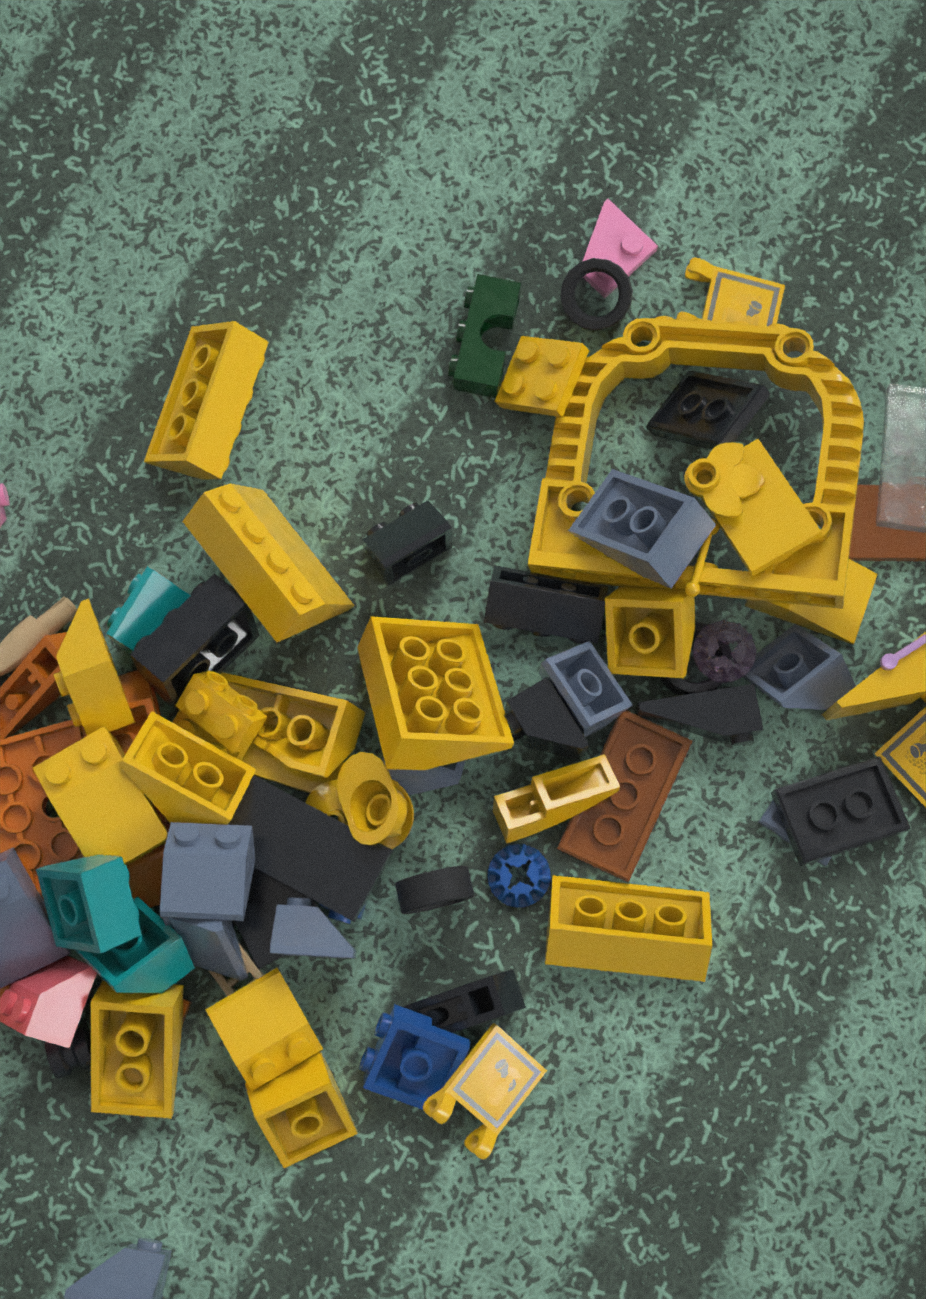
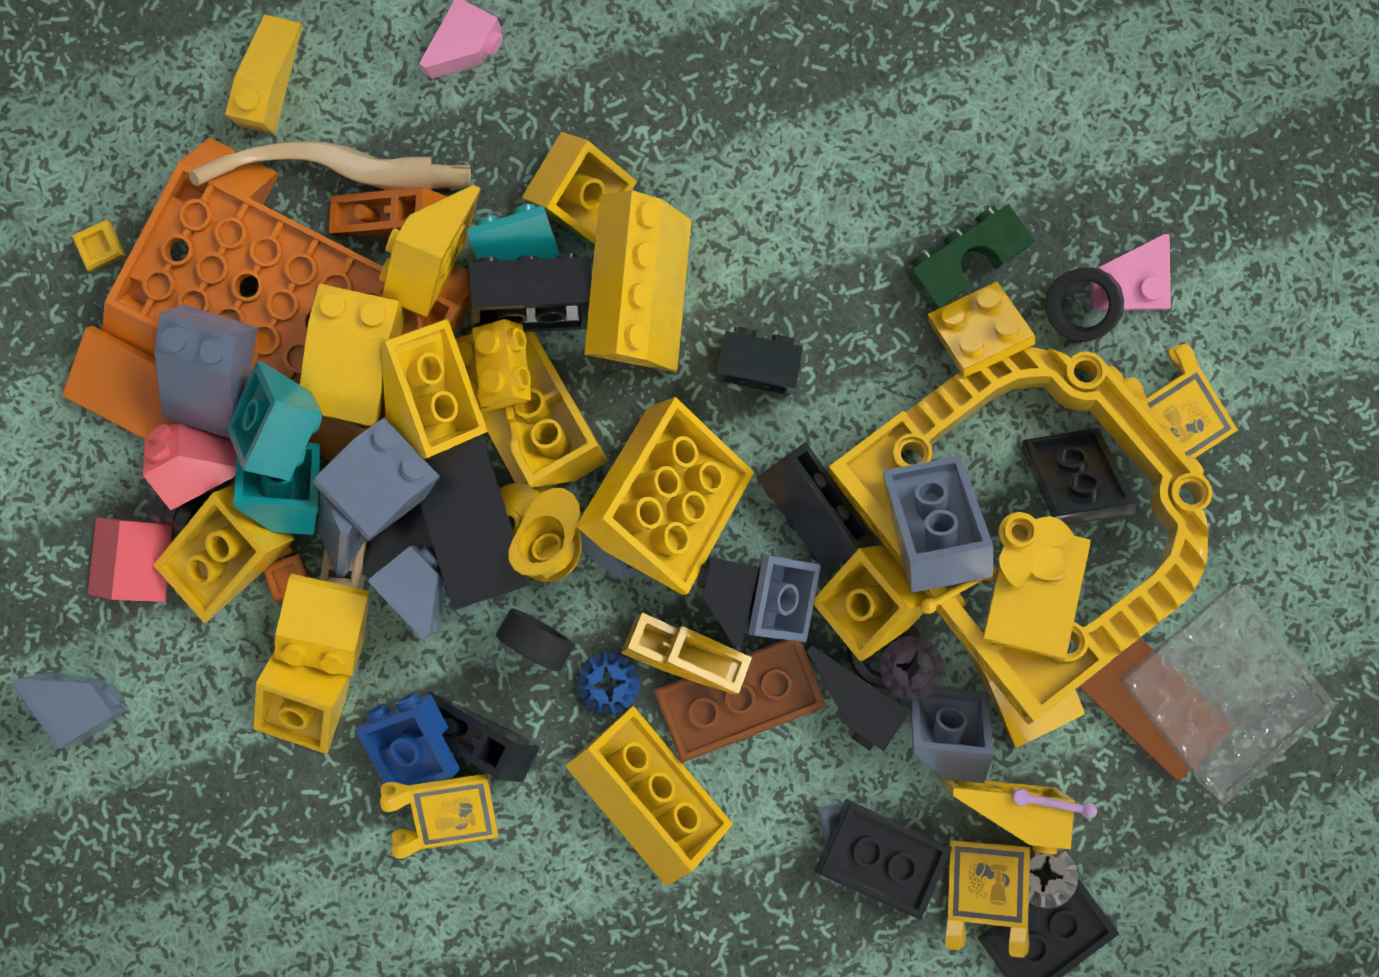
camera: 40 degrees right, 10 degrees up
yellow slope [144,321,268,480] -> none
none -> coral slope [88,517,174,602]
none -> orange tile [264,554,310,603]
none -> yellow slope [522,132,637,245]

